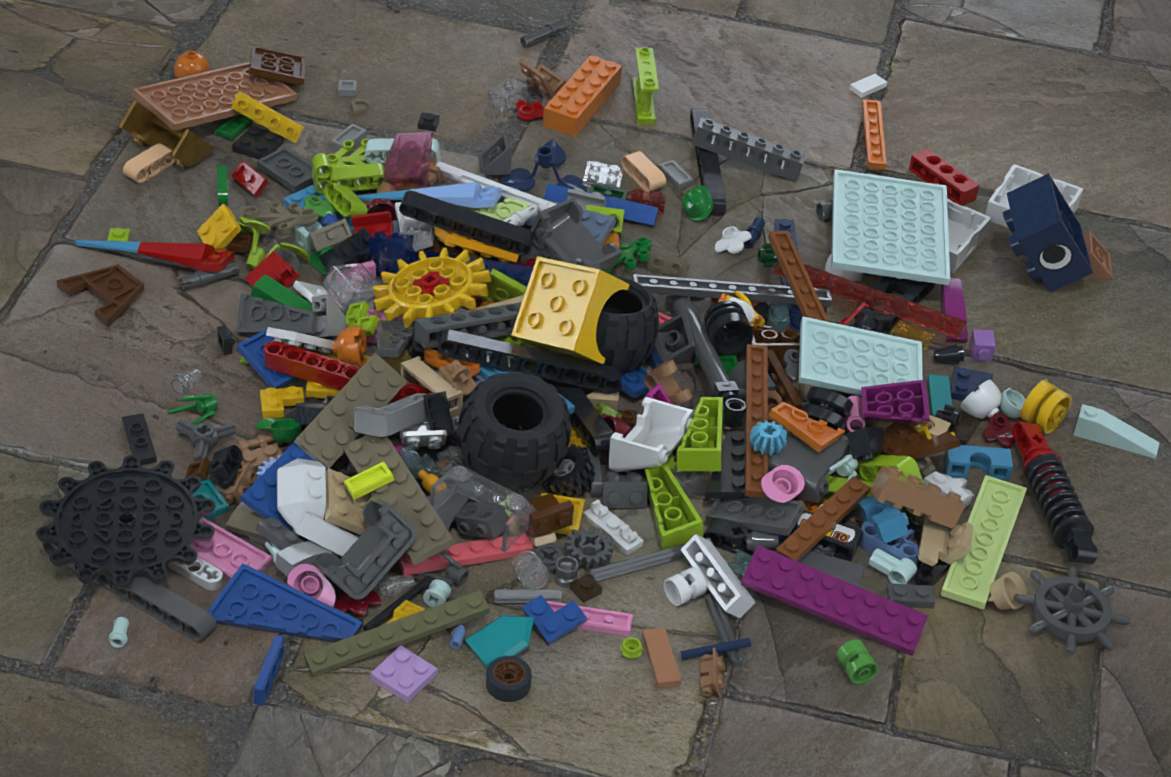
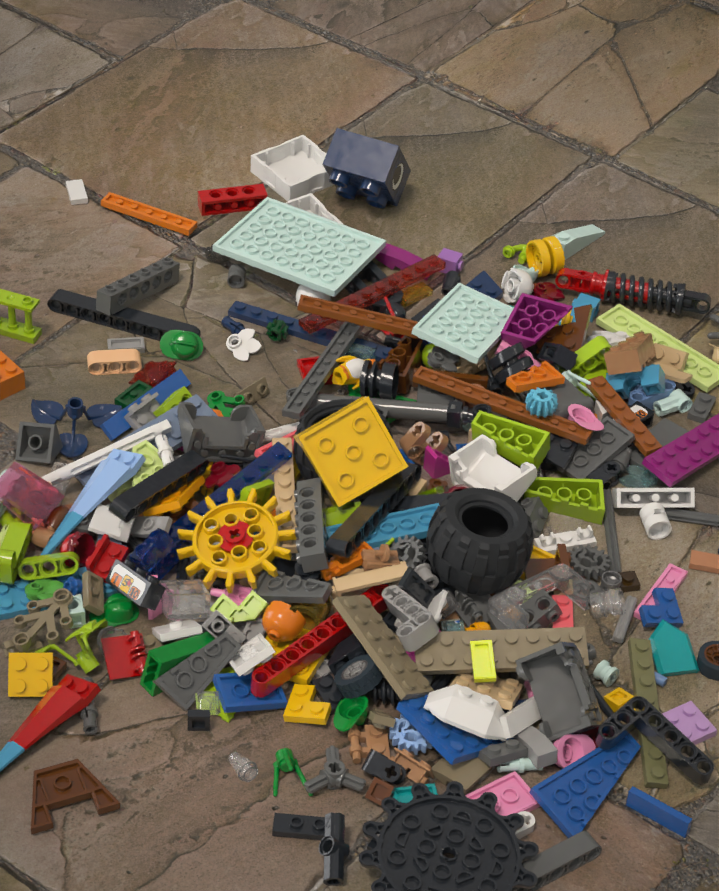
camera: 65 degrees left, 0 degrees up
clear plate [582,160,624,189] -> none
lime plate [620,637,643,659] -> none
none -> clear plate [195,691,220,715]
none -> black piece [319,812,350,886]
none -> dark tan plate [368,708,396,729]
none -> black beam [595,696,714,785]

